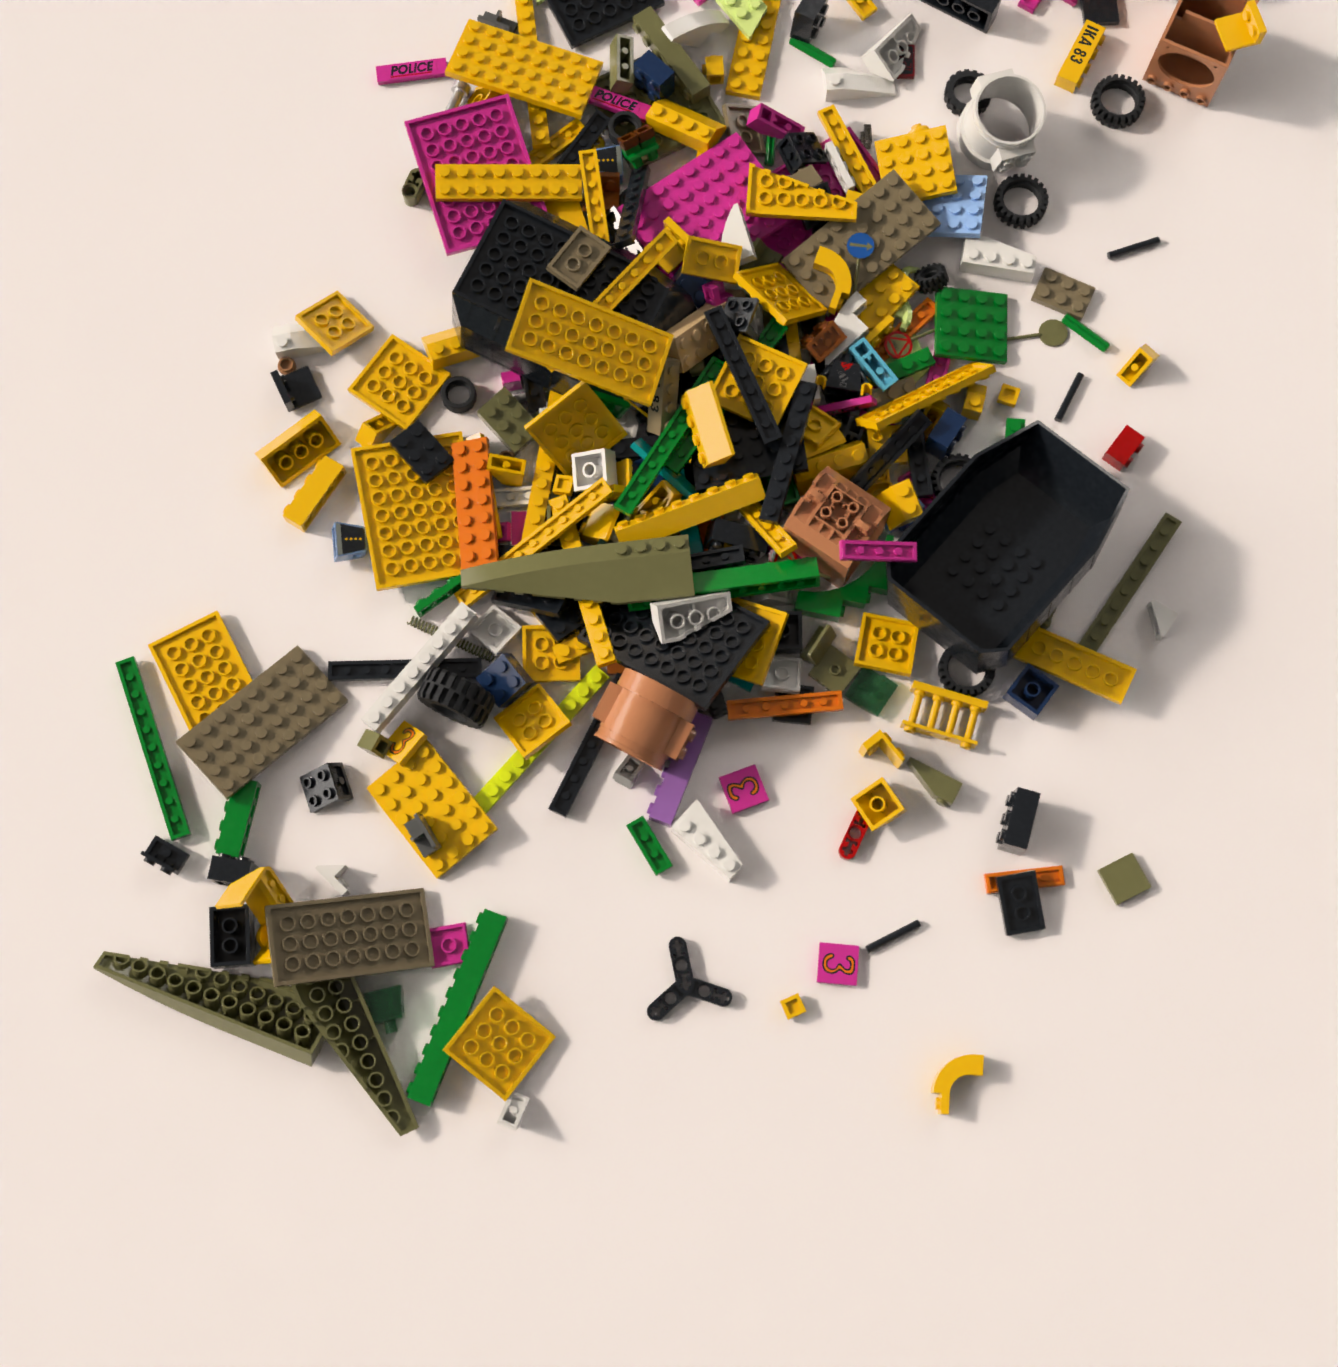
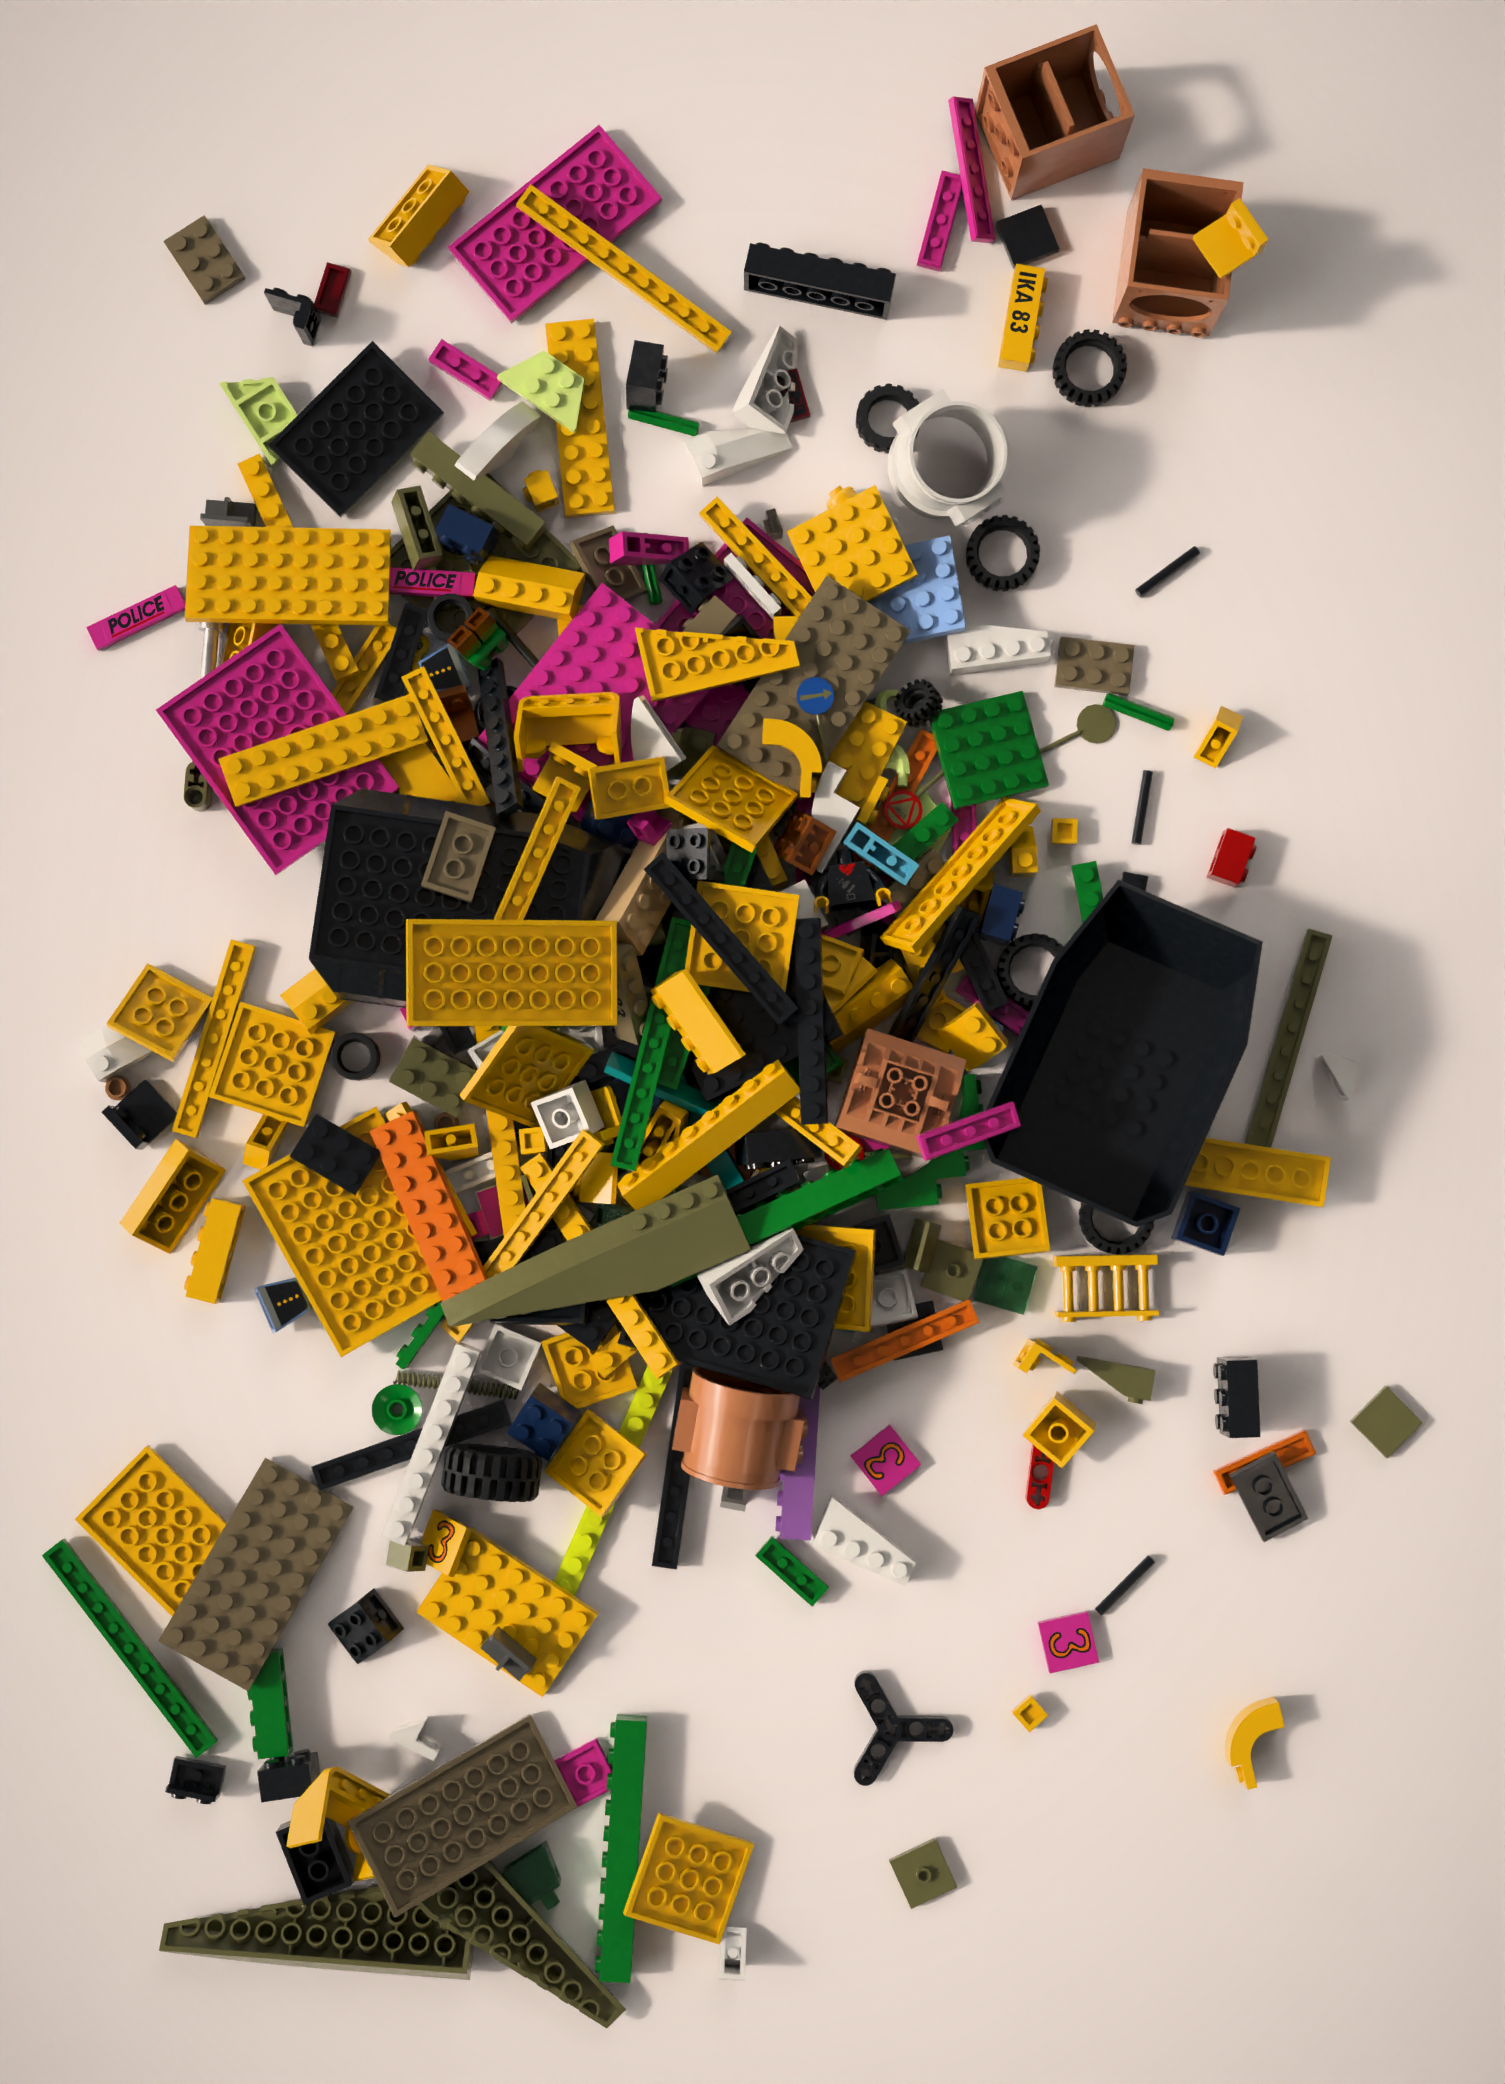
camera: 20 degrees left, 10 degrees up
none -> yellow plate [172,939,257,1138]
none -> green dish [371,1384,423,1435]
none -> pearl dark grey bar [487,607,539,668]
none -> yellow windscreen [514,692,622,772]
none -> olive plate [889,1838,957,1909]

